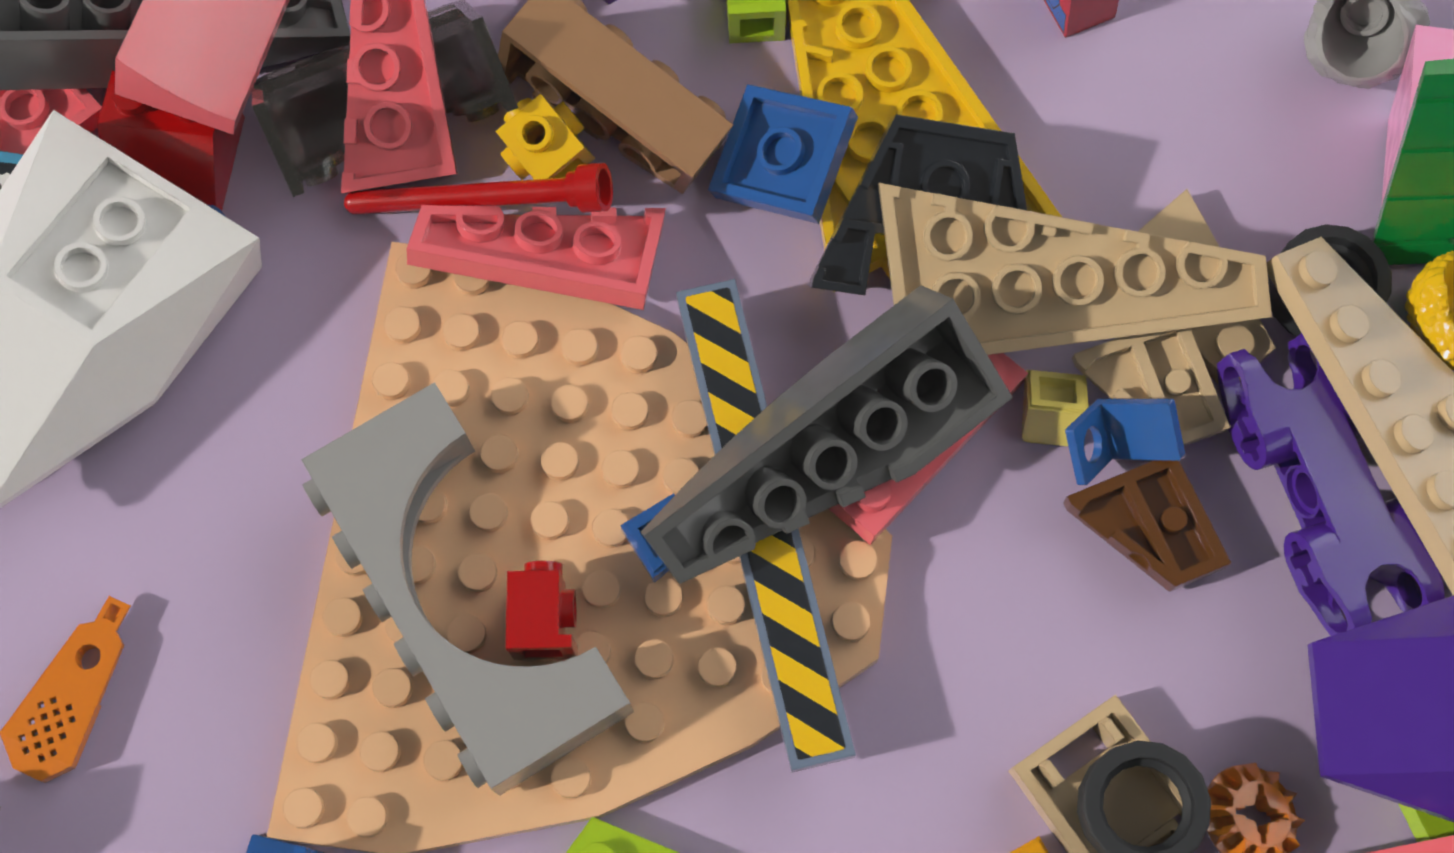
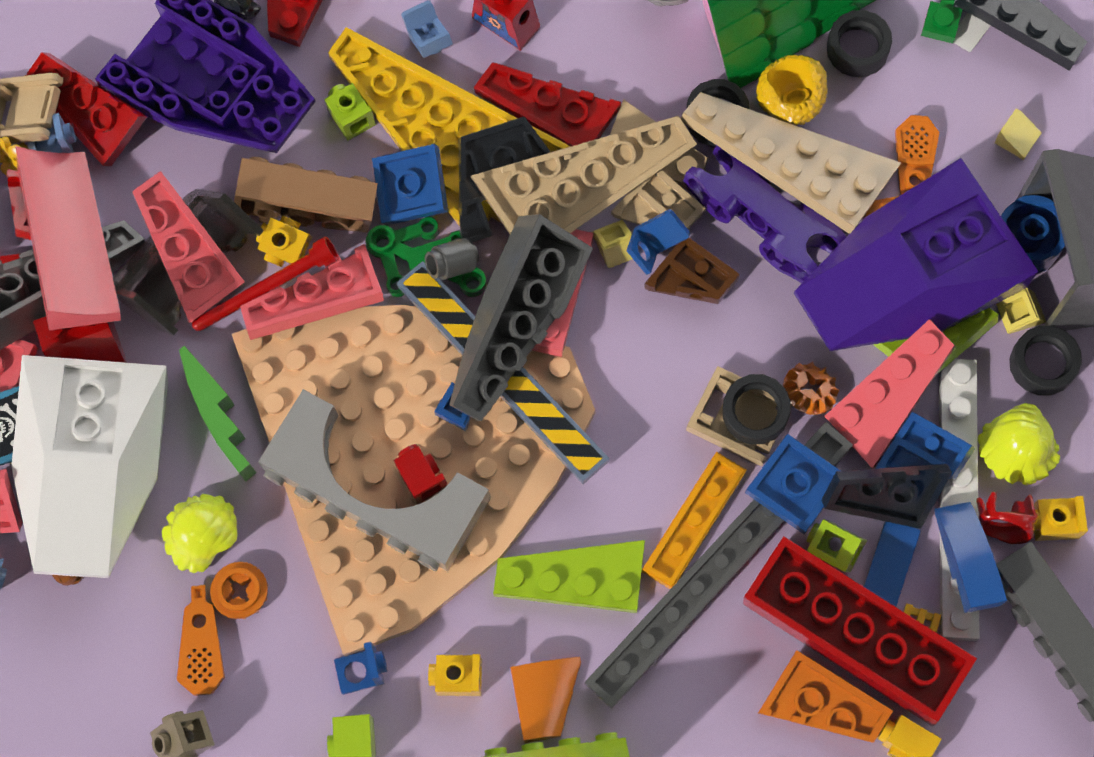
camera: 25 degrees left, 0 degrees up
none -> neon yellow hair [162,494,238,573]
none -> bright green slope [179,346,257,481]
none -> orange gear [210,562,269,619]
none -> green plant [365,217,487,297]
none -> dark grey brick [425,238,479,280]
none -> red wing [474,62,621,146]

